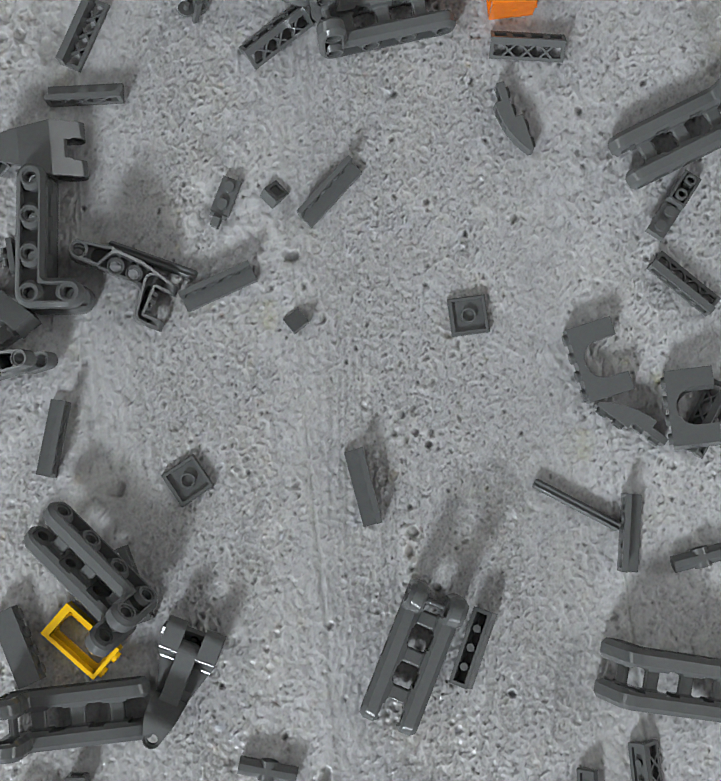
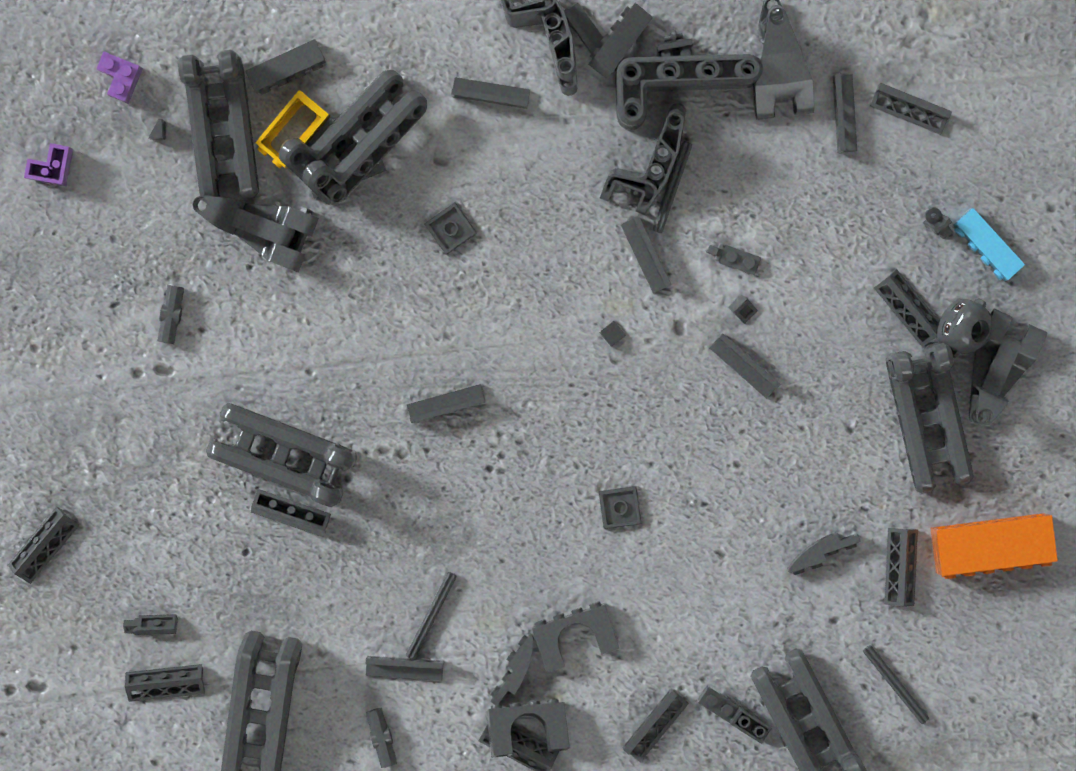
camera: 85 degrees right, 5 degrees up
none -> dark grey axle [863,645,929,724]

